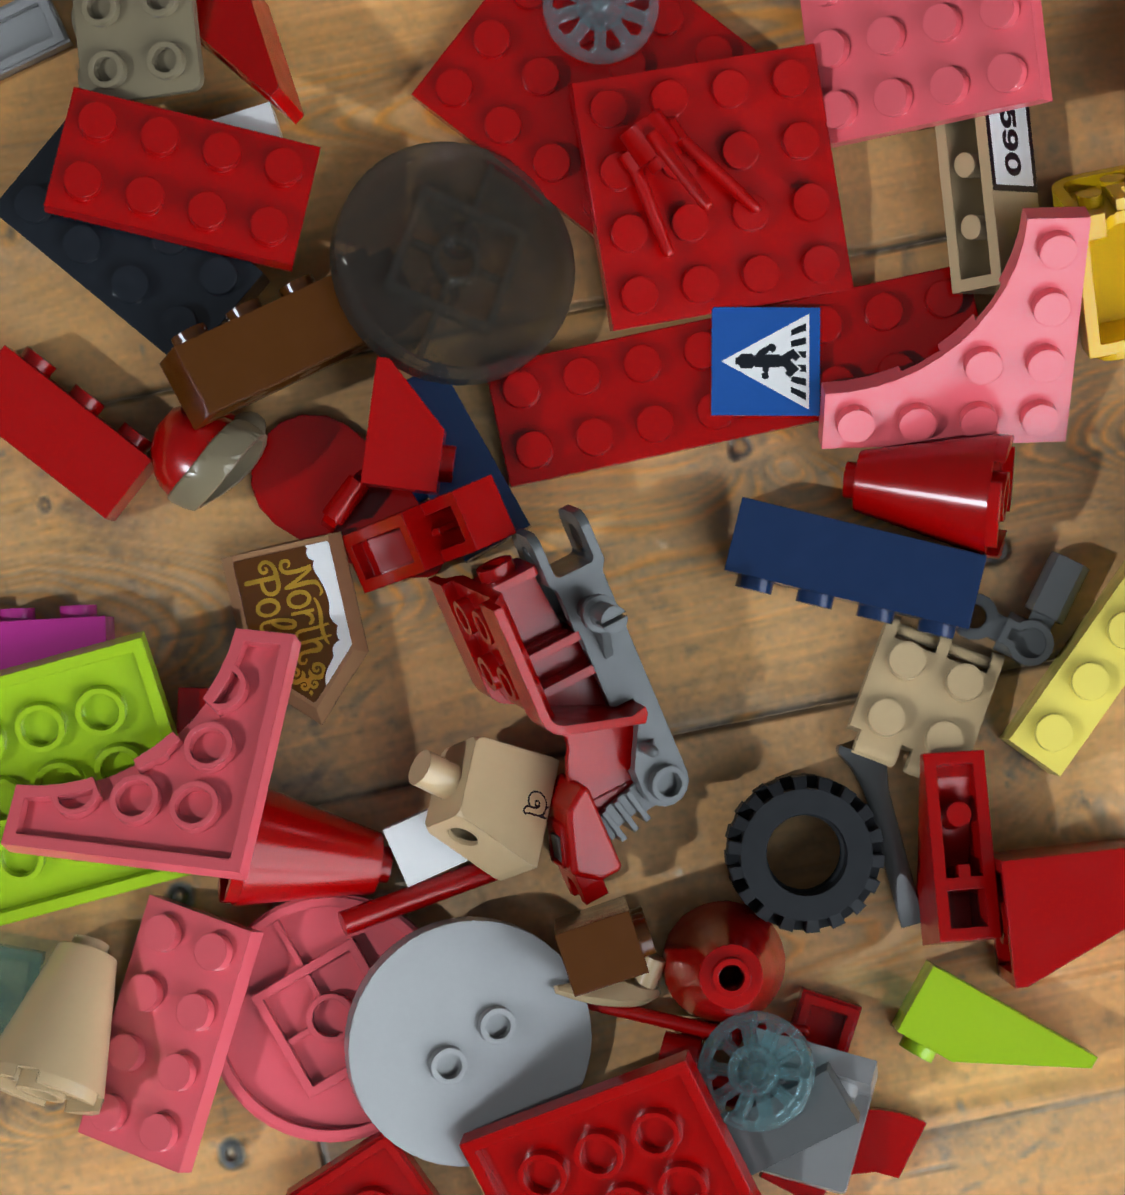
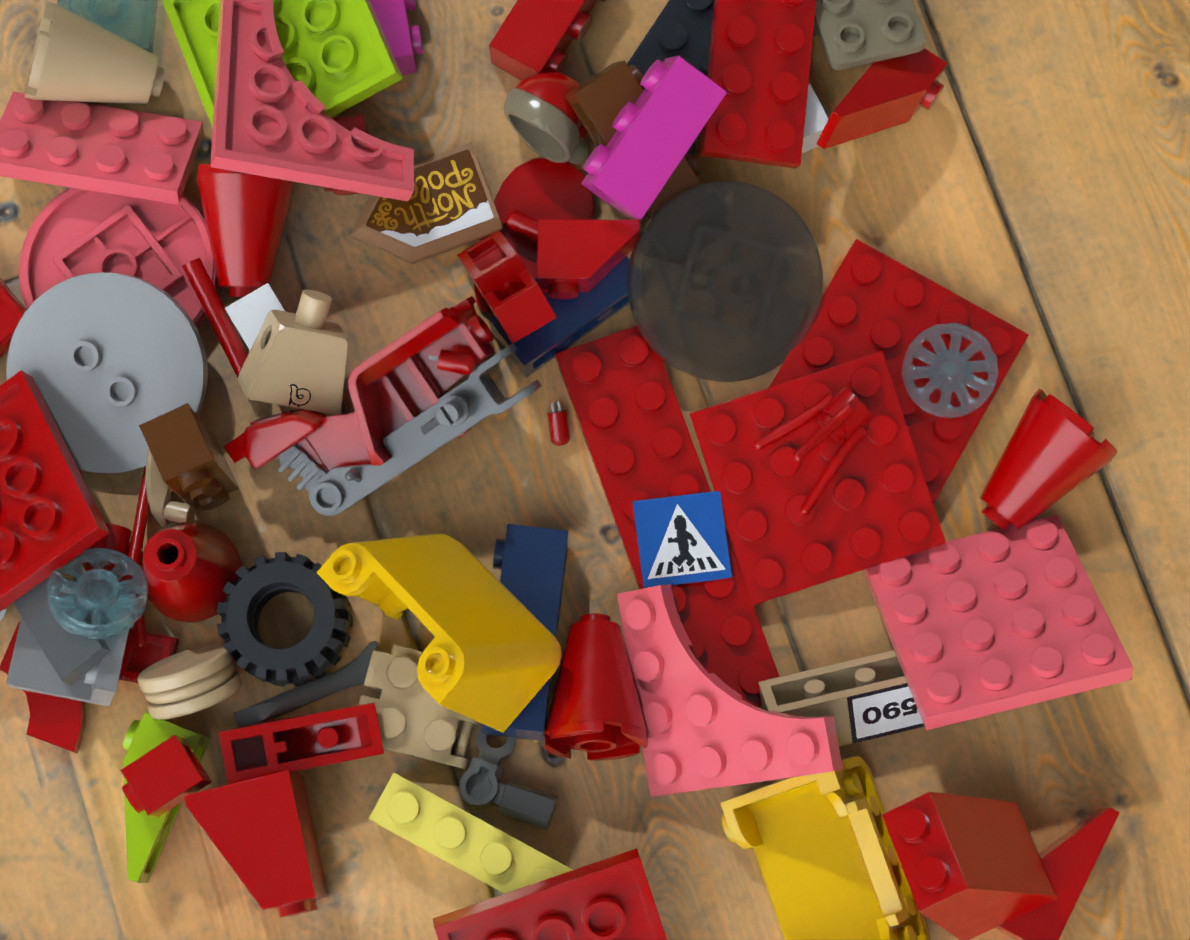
camera: 85 degrees right, 10 degrees down
none -> red brick [120,735,212,817]
none -> tan head [138,643,242,720]
none -> yellow windscreen [316,534,562,733]
none -> red piece [429,349,475,375]
none -> red piece [547,401,570,446]
none -> dark pink brick [581,56,727,219]

